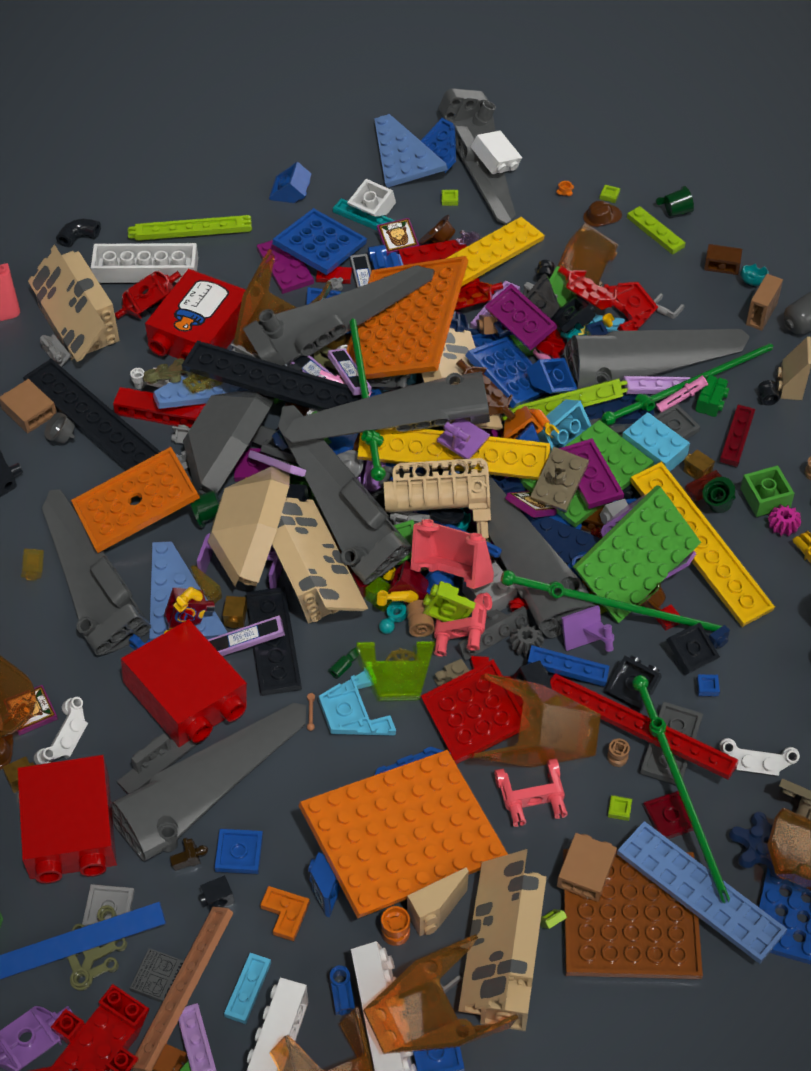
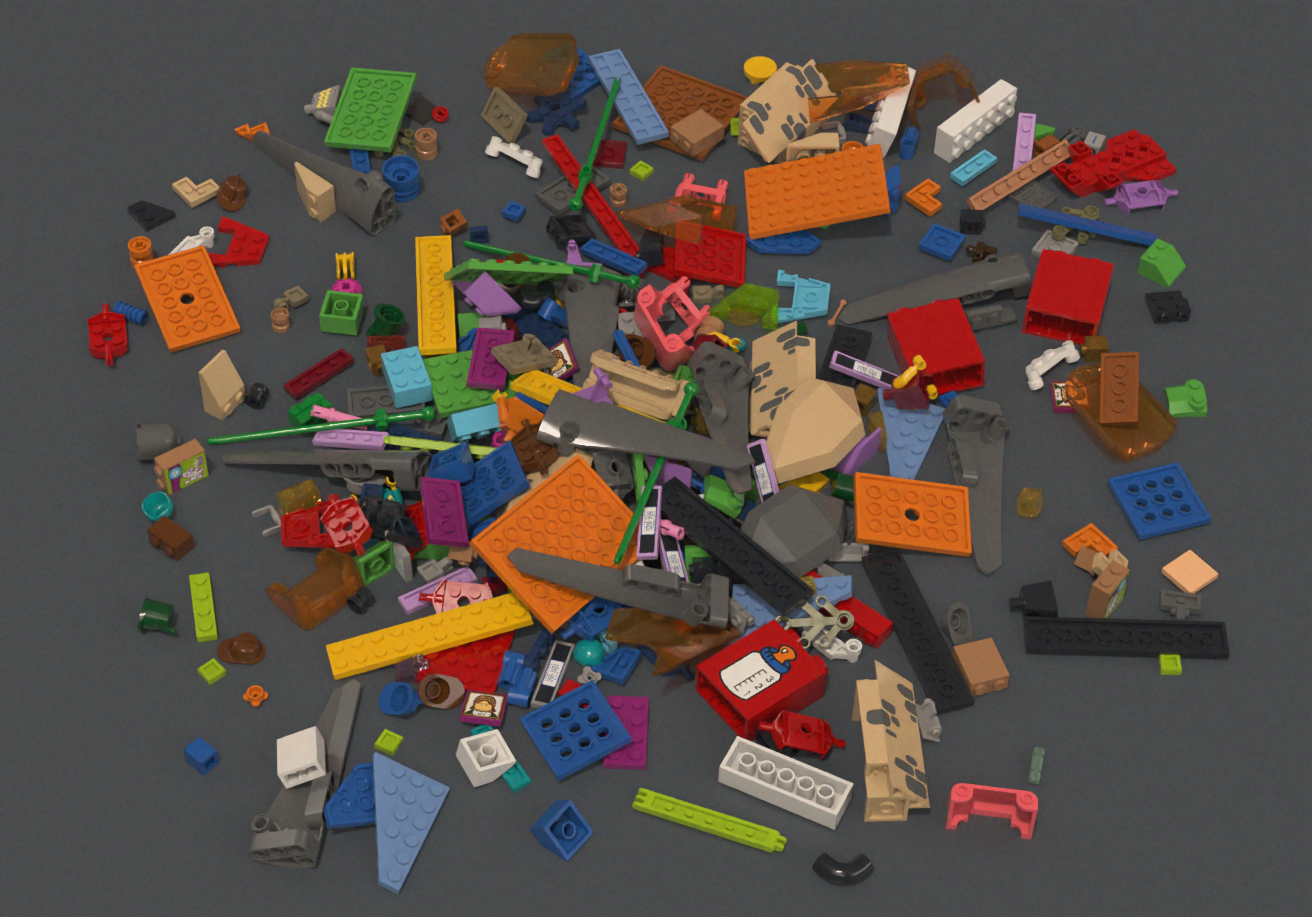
camera: 155 degrees left, 5 degrees down
lime plate [423,581,476,622] -> none
black hinge [666,623,720,675] -> none
none -> blue brick [184,737,219,776]
none -> clear yellow brick [276,479,321,516]
none -> blue piece [379,682,423,715]
none -> dark orange brick [439,208,467,237]
none -> yellow tile [744,56,777,84]

